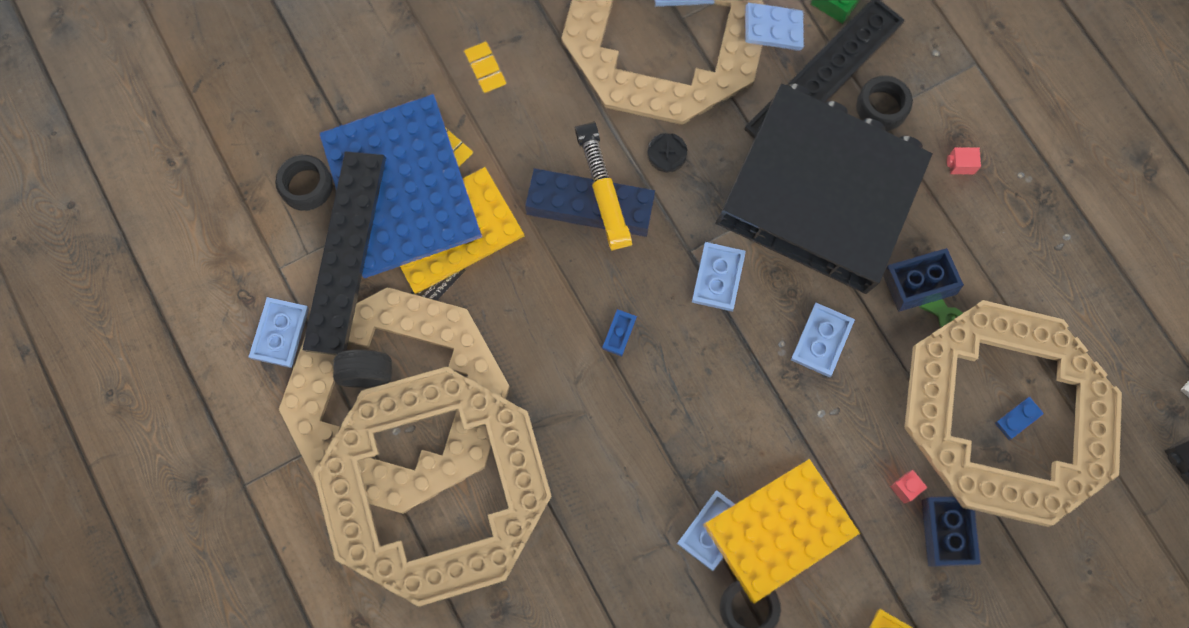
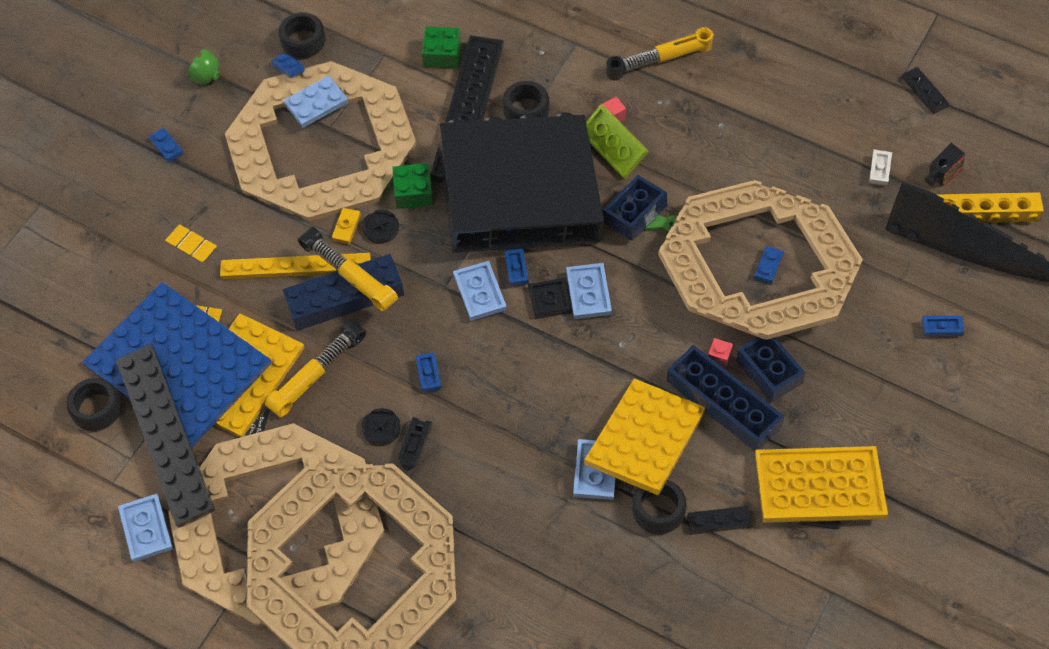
camera: 30 degrees left, 15 degrees down
black tyre [333,350,392,388] -> none
light blue plate [745,2,804,50] -> none
none -> yellow plate [220,253,371,280]
none -> piece [265,319,367,417]
none -> yellow plate [331,208,361,245]
none -> black tile [361,408,401,446]
none -> green brick [392,163,433,209]
none -> black plate [399,417,433,469]
none -> blue plate [505,249,529,286]
none -> black tile [528,278,572,319]
none -> lime tile [586,104,649,179]
none -> piece [606,28,713,81]
none -> dark blue brick [666,345,784,451]
none -> blue plate [922,316,964,336]

